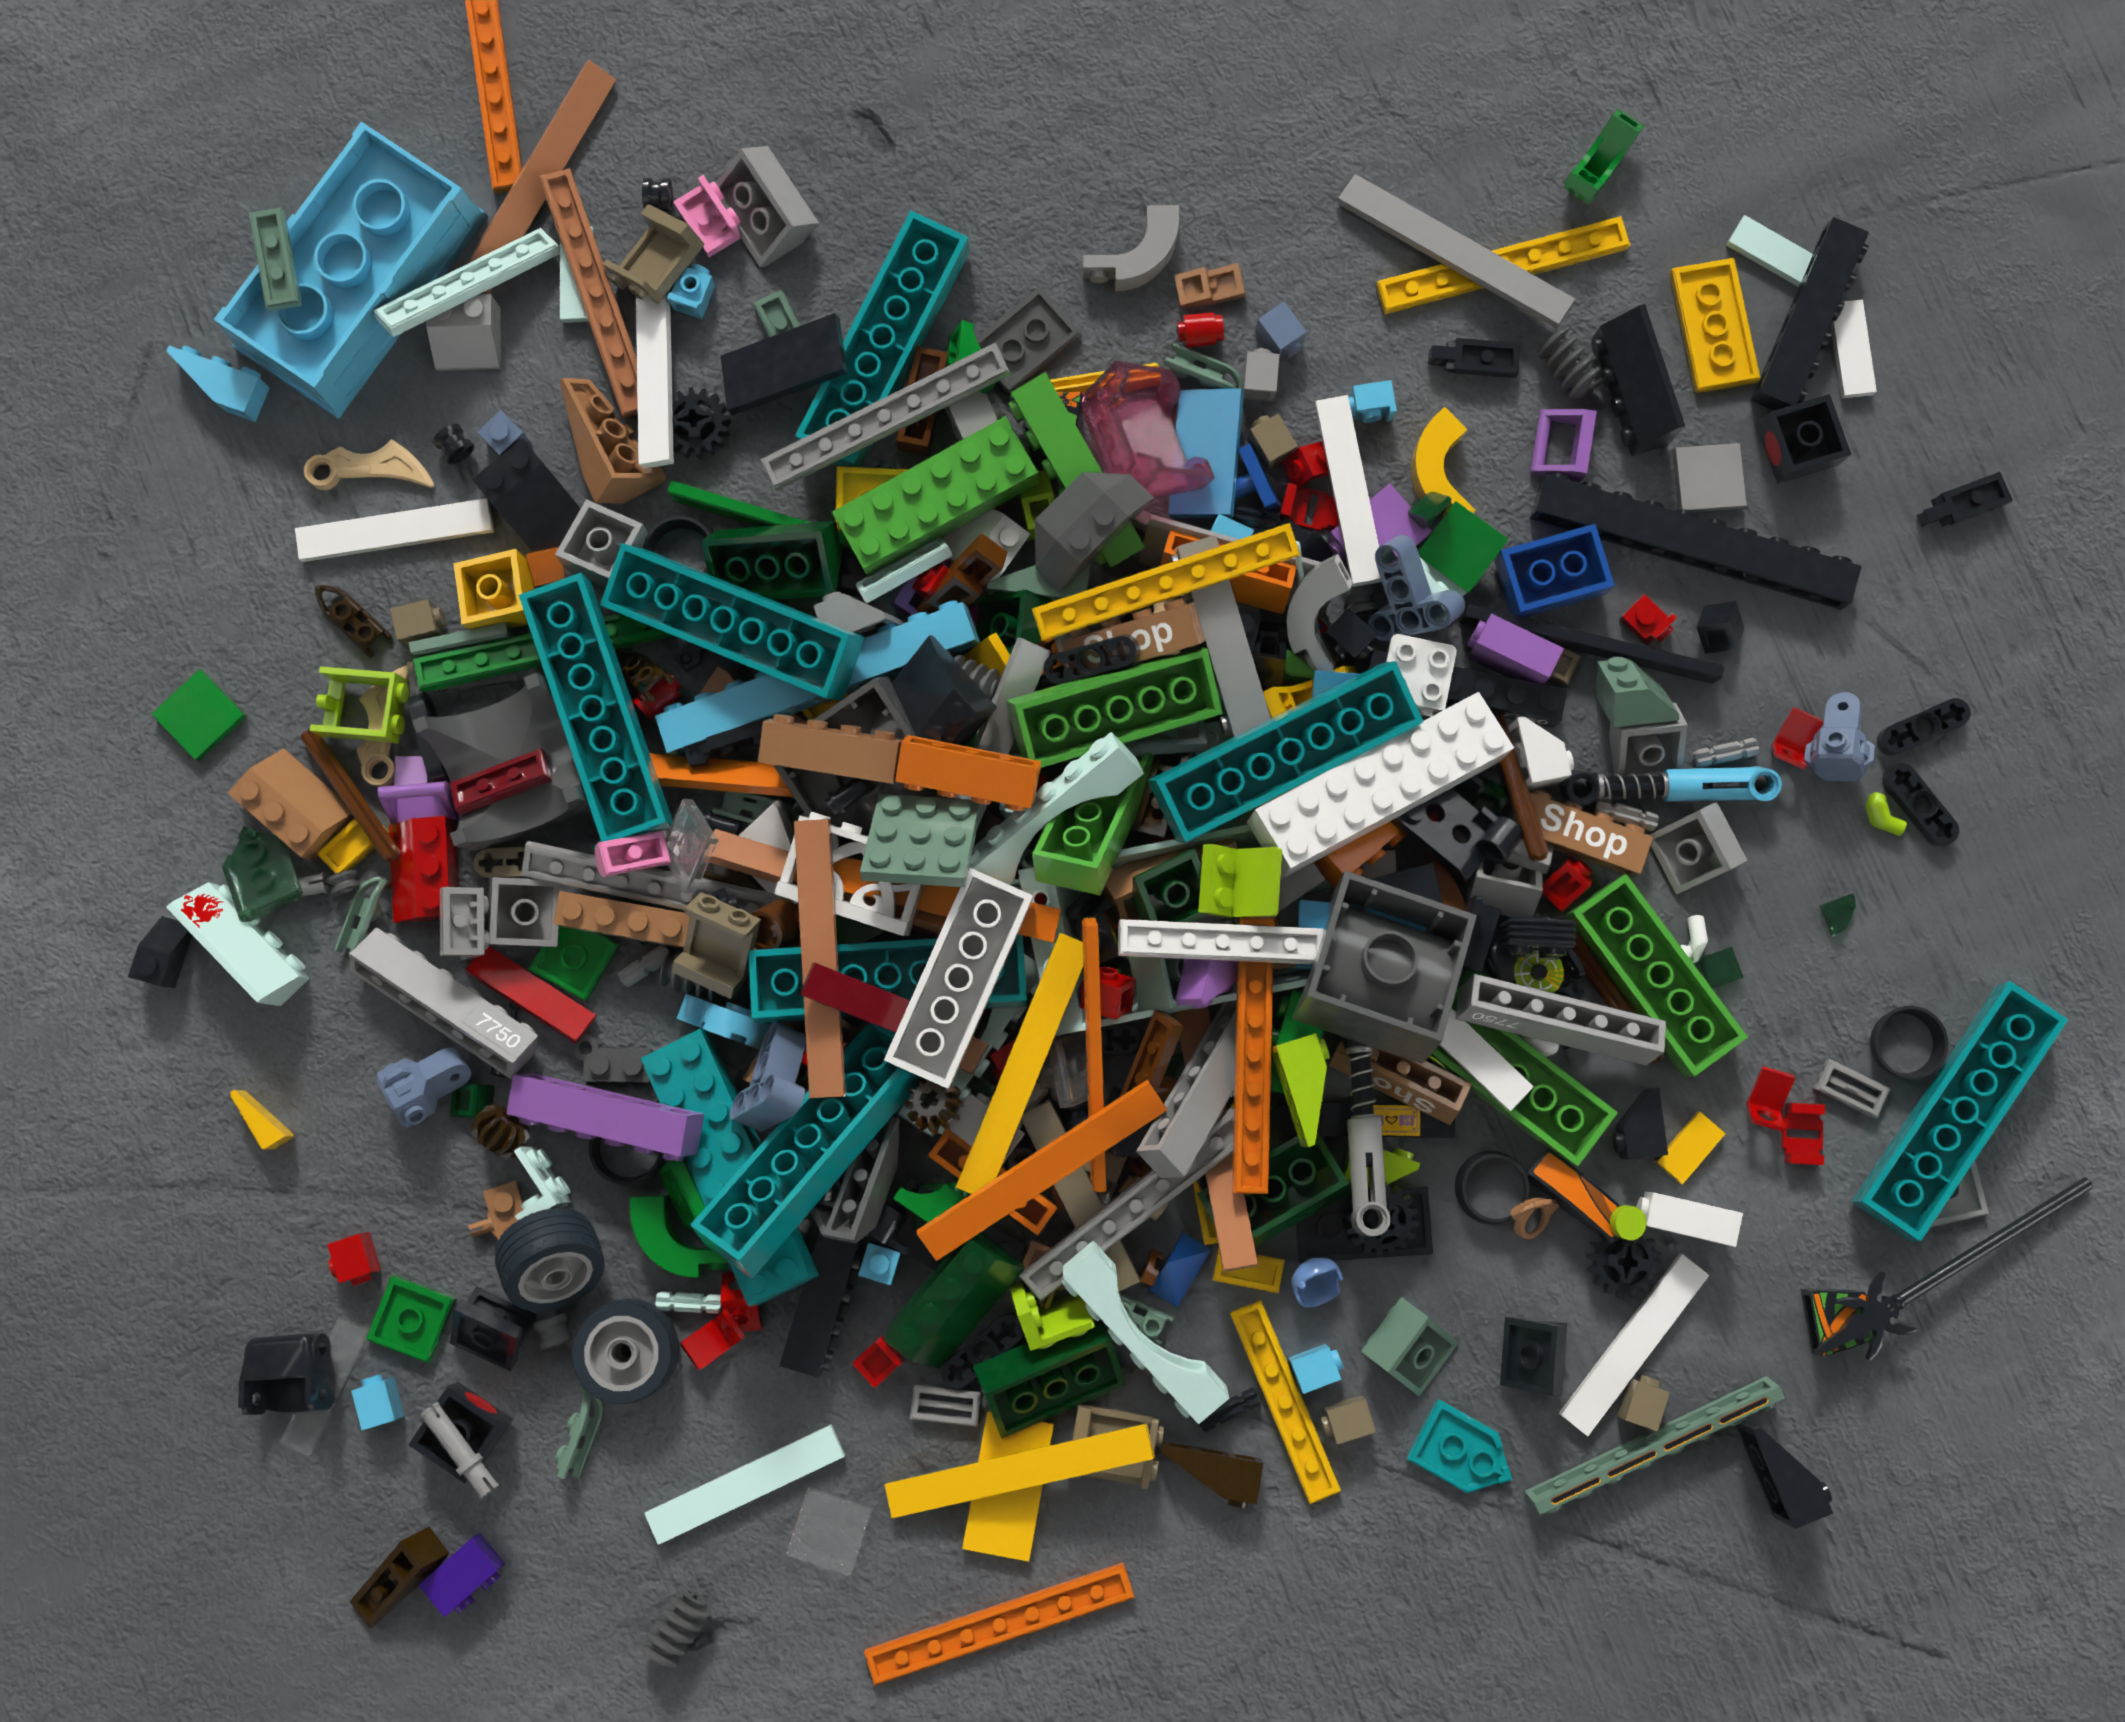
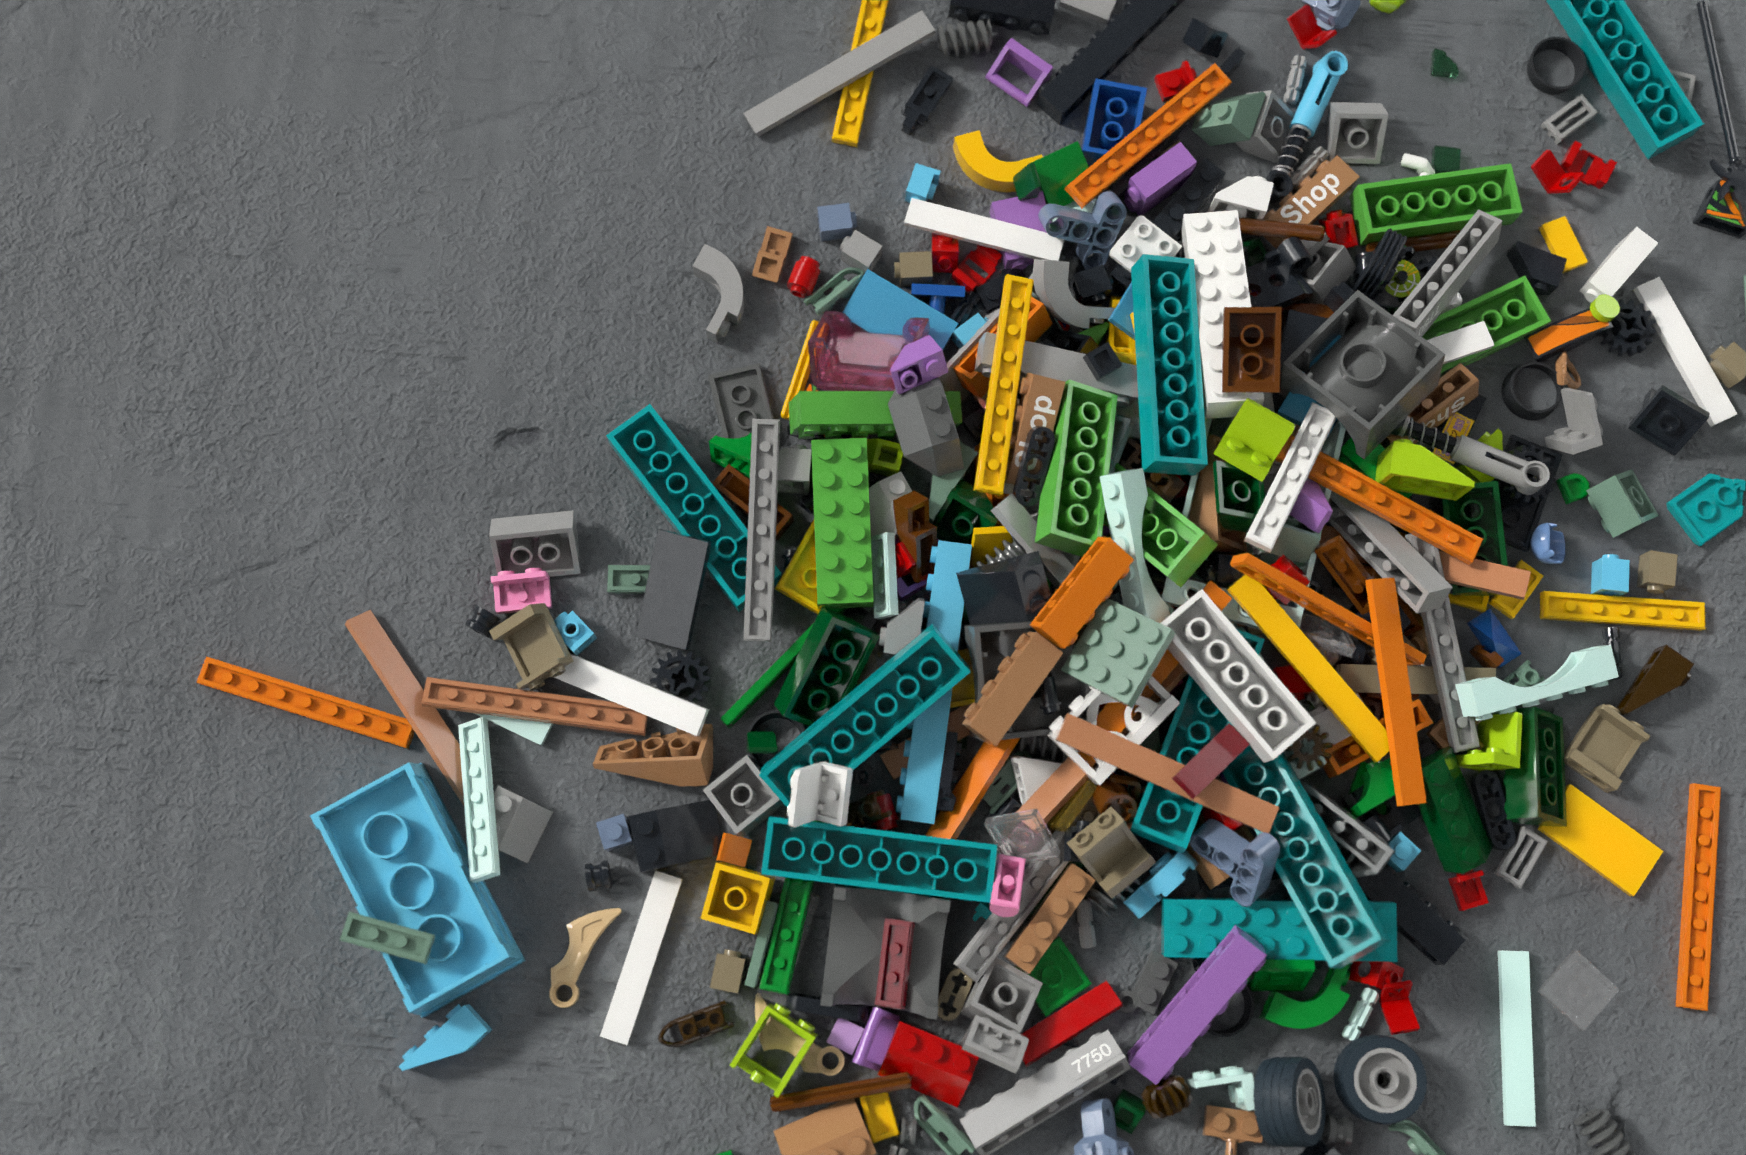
camera: 70 degrees left, 5 degrees down
yellow tile [884,1423,1155,1518] -> none
none -> dark green slope [747,732,777,754]
none -> white bracket [787,762,853,827]
none -> medium lavender slope [890,335,948,395]
none -> clear yellow tile [1047,780,1097,832]
none -> orange tile [1065,63,1232,209]
none -> black tile [1083,342,1122,381]
none -> reddish brown slope [1222,307,1282,393]
none -> light grey bracket [1544,388,1603,455]
none -> green tile [1556,473,1590,505]

